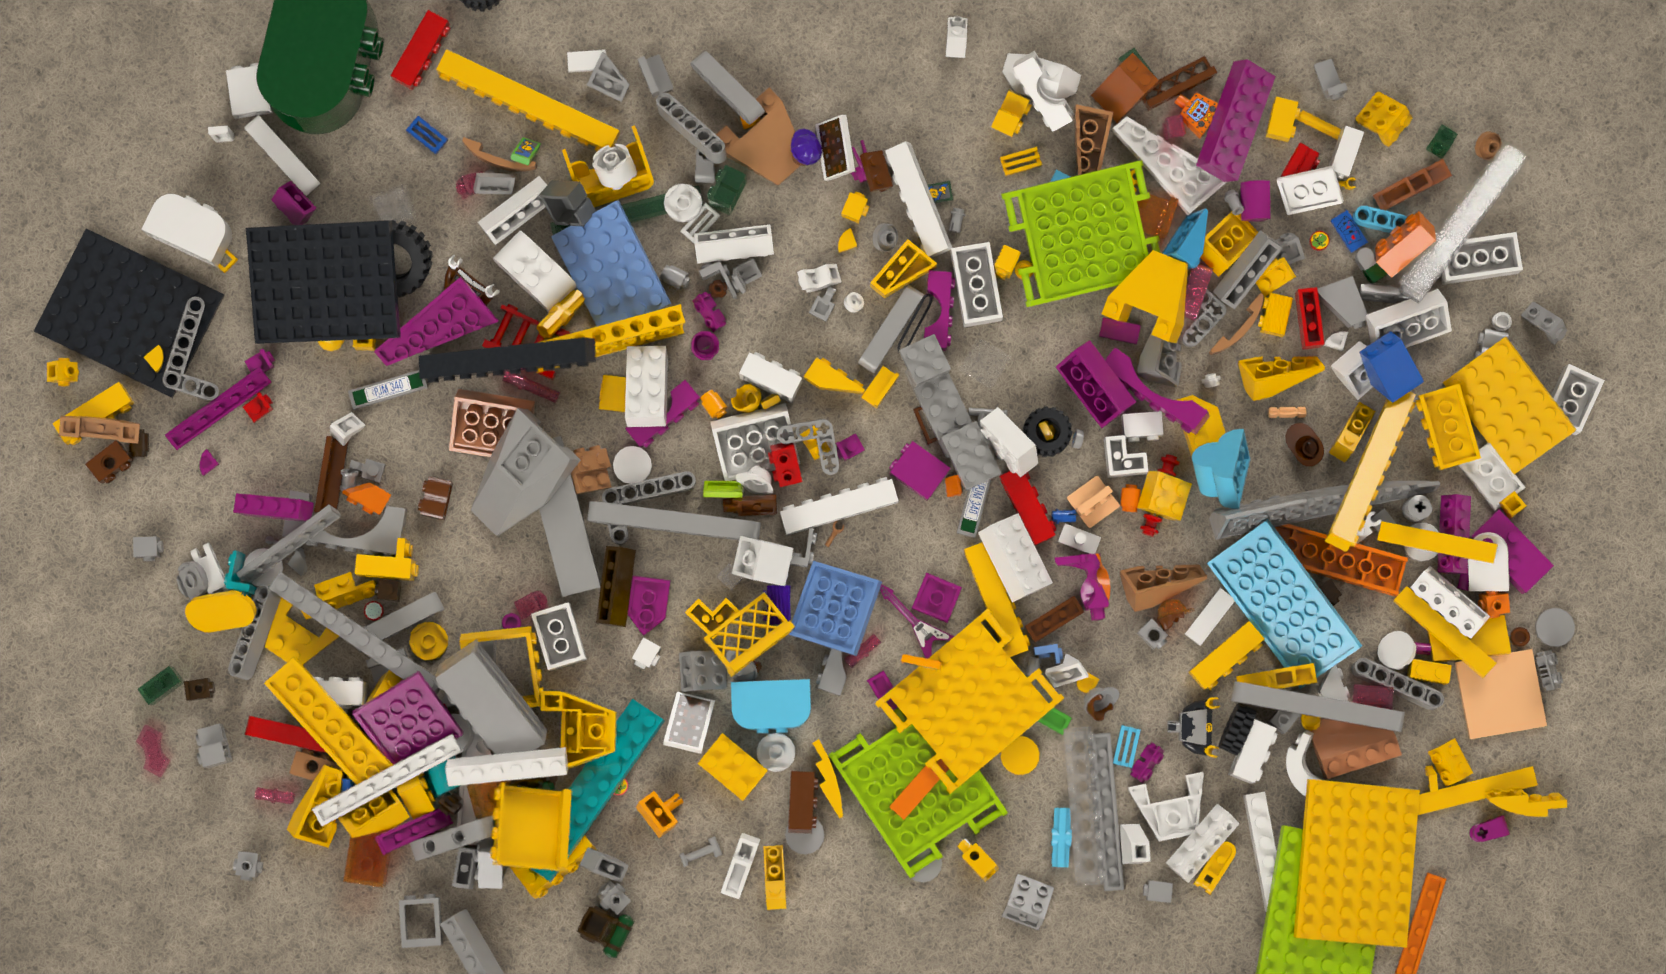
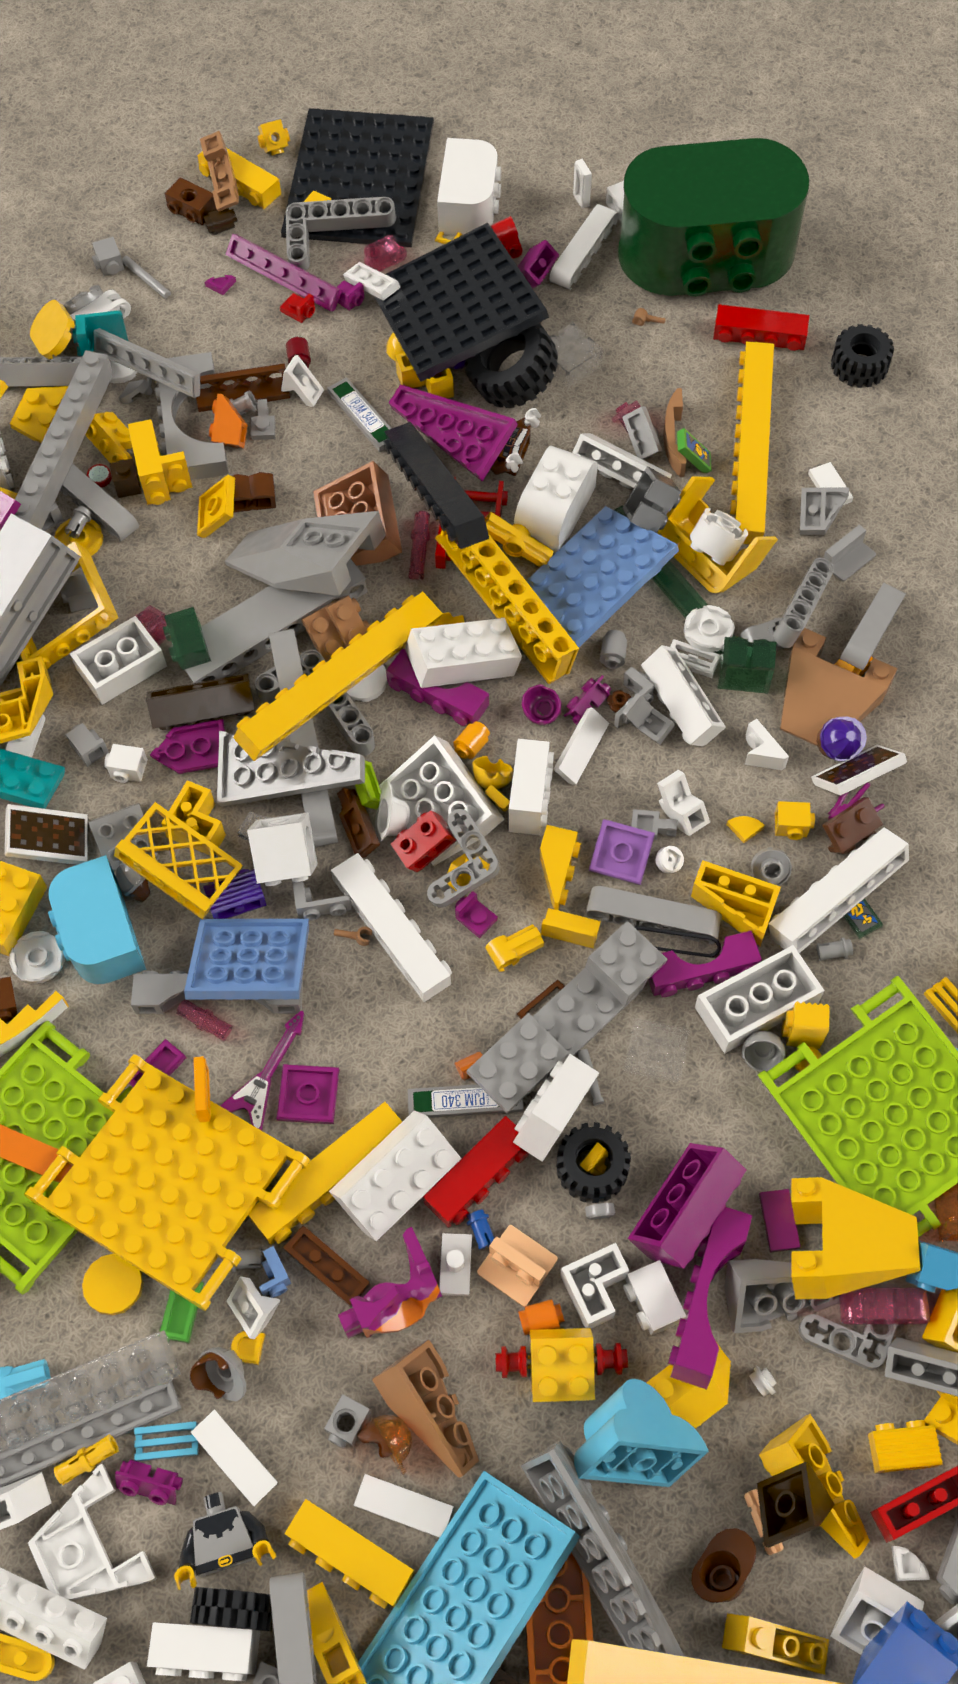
camera: 75 degrees right, 20 degrees down
magenta brick [233,493,314,522] -> none
blue tile [406,116,448,154] -> none
magenta tile [502,613,522,629] -> none
magenta brick [889,441,950,501] -> none
medium nougat slope [1209,293,1264,355] -> none
none -> yellow pin [54,1434,119,1486]
none -> light grey pin [64,506,91,539]
none -> light grey brick [65,723,109,767]
none -> light grey bar [122,256,171,299]
none -> clear green brick [163,607,211,670]
none -> white slope [191,1410,278,1506]
none -> yellow plate [197,474,235,538]
none -> light grey wing [217,731,365,807]
none -> yellow brick [233,591,443,761]
none -> dark red brick [286,337,311,368]
none -> white tile [343,262,400,301]
none -> clear pink piece [364,235,407,272]
none -> yellow piece [485,924,544,972]
none -> red piece [490,216,523,259]
none -> white tile [553,707,609,785]
none -> medium lavender plate [589,819,655,885]
none -> medium nougat hand [632,308,665,326]
none -> light grey hair [742,1031,785,1072]
none -> white slope [745,719,789,770]
none -> dark brown slope [757,1462,835,1548]

